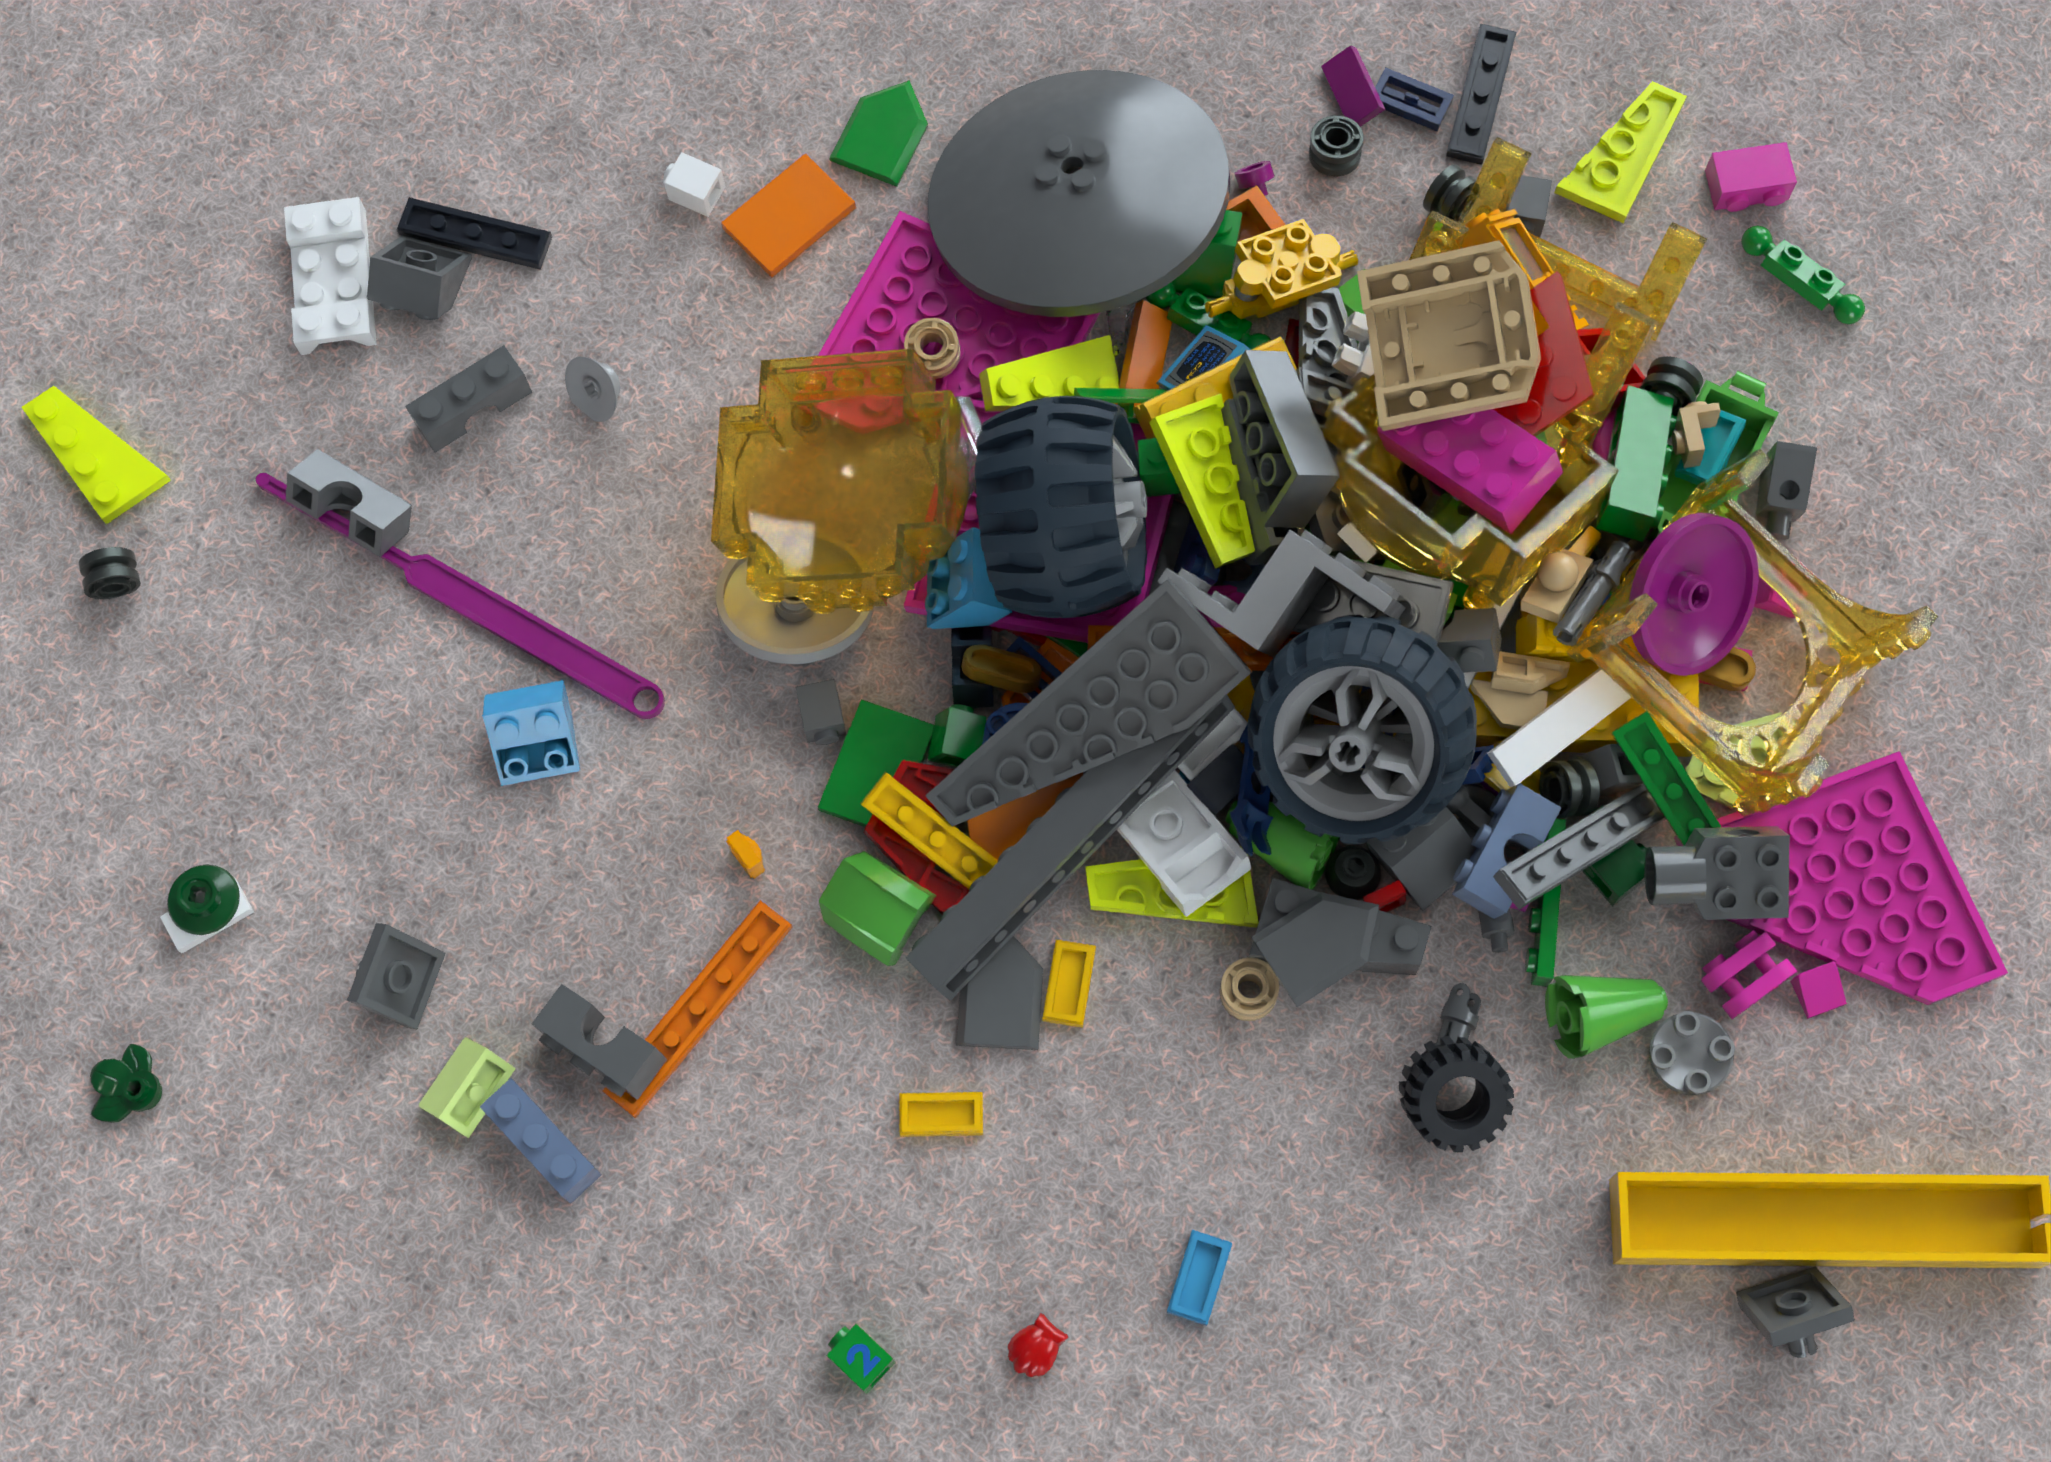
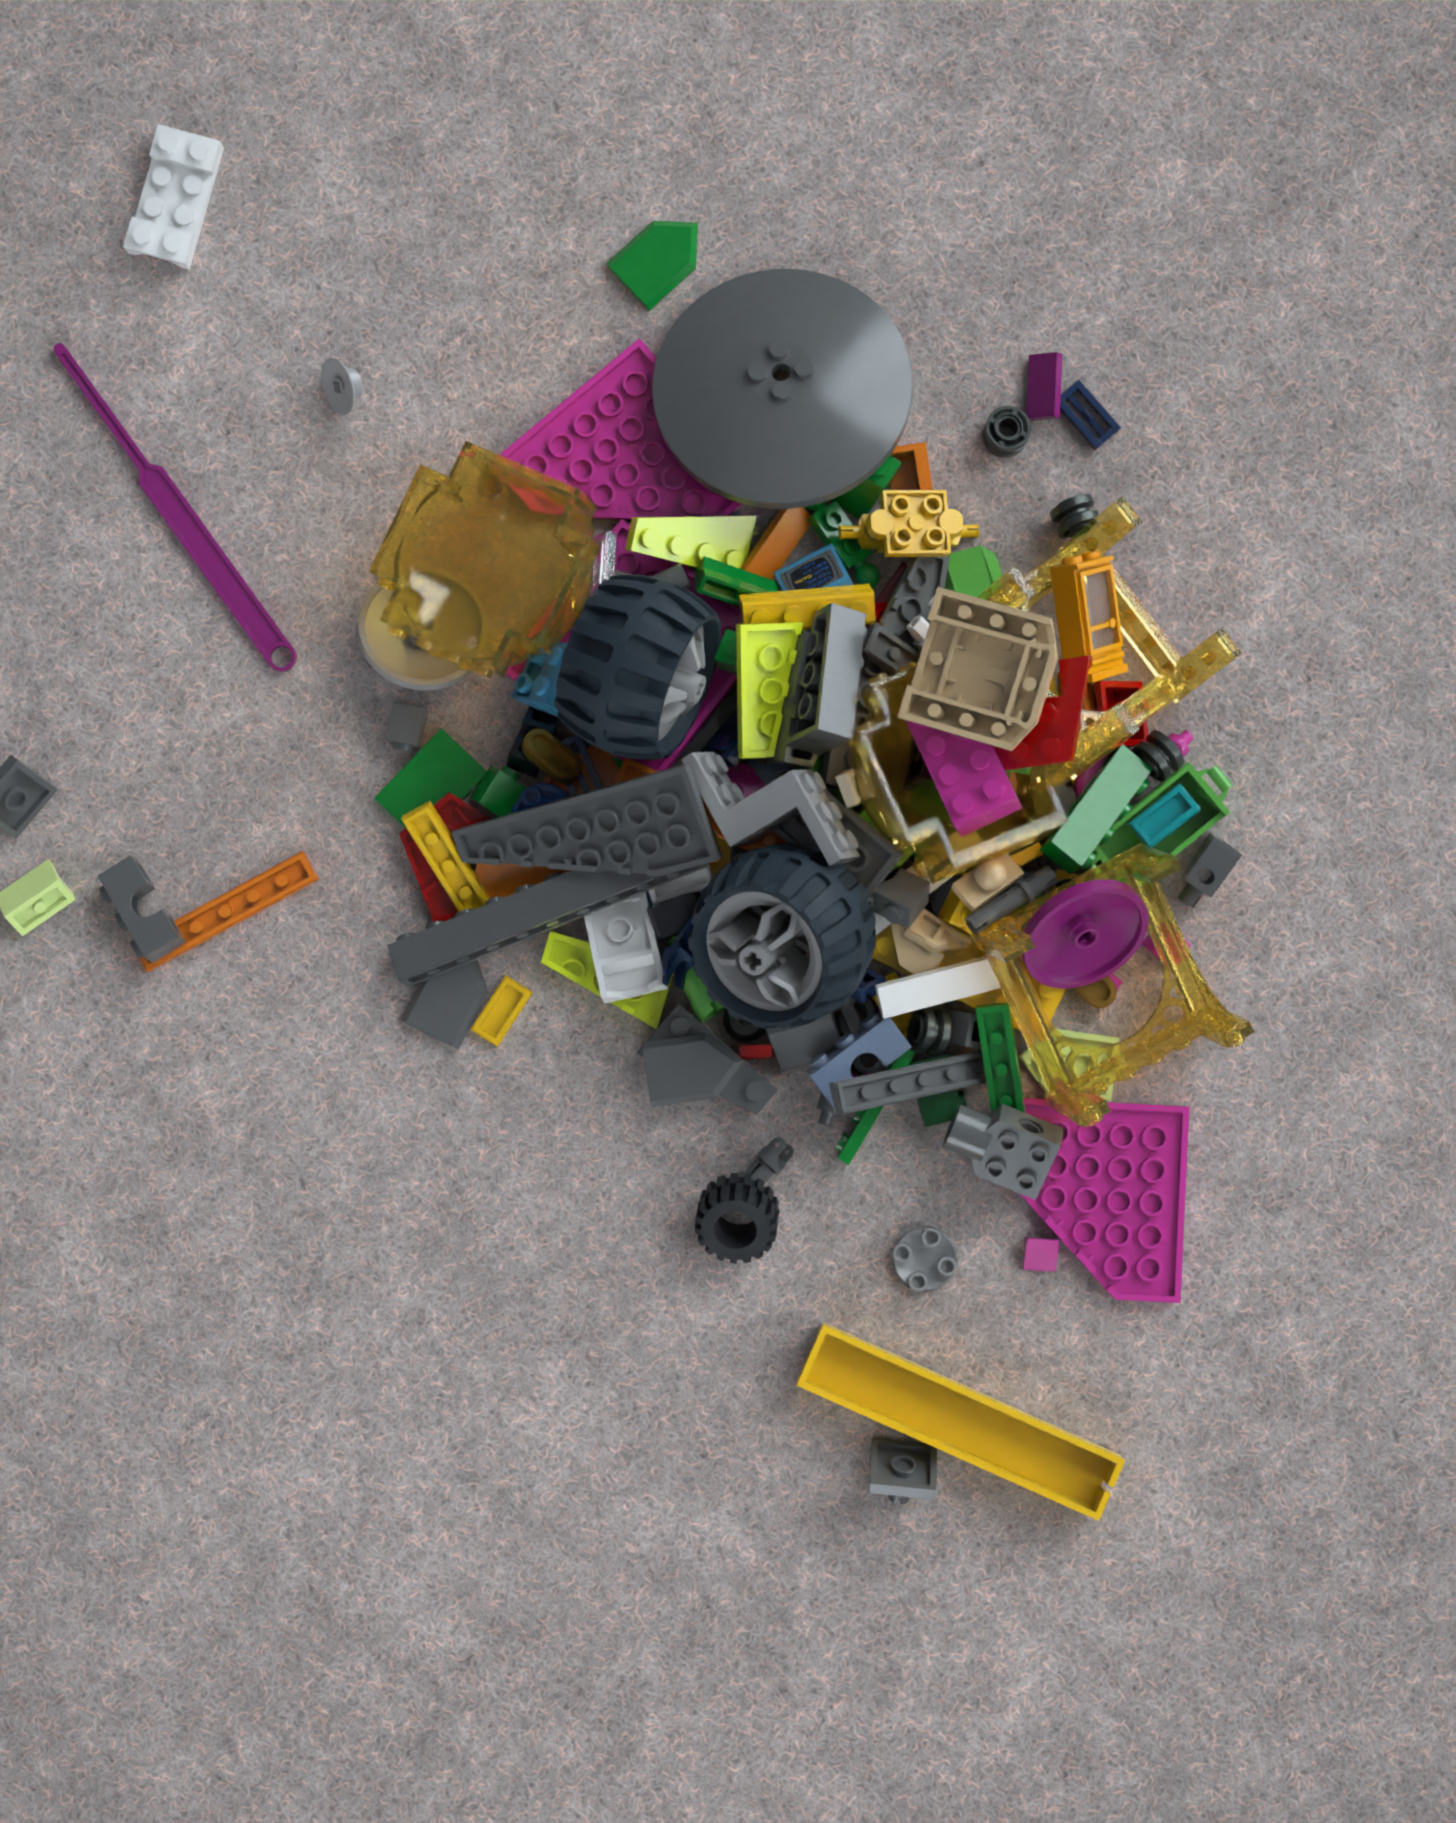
camera: 20 degrees right, 15 degrees up
dark grey arch [286,449,412,557] -> none
dark grey slope [367,235,472,320] -> none
black tile [397,197,552,270] -> none
dark grey arch [405,345,532,453] -> none
sand blue arch [480,1078,602,1204] -> none
dark azure slope [482,680,580,786] -> none
white brick [663,152,726,217] -> none
orange tile [721,153,856,278] -> none
light orange tile [726,830,765,879] -> none
bright green slope [819,851,936,966] -> none
green brick [826,1324,896,1394] -> none
yellow tile [899,1092,983,1137] -> none
tan wheel [904,318,961,379] -> none
red animal [1008,1313,1069,1377] -> none
dark azure tile [1167,1230,1232,1326] -> none
tan wheel [1220,958,1279,1021] -> none
magenta tile [1234,161,1275,196] -> none
black tile [1446,23,1517,165] -> none
dark grey brick [1506,174,1552,238] -> none
bright green cone [1545,975,1668,1059] -> none
neon yellow wing [1554,81,1687,224] -> none
tan bracket [1672,401,1721,468] -> none
dark pink brick [1701,930,1798,1020] -> none
dark pink brick [1705,142,1797,212] -> none
green plate [1741,225,1865,325] -> none

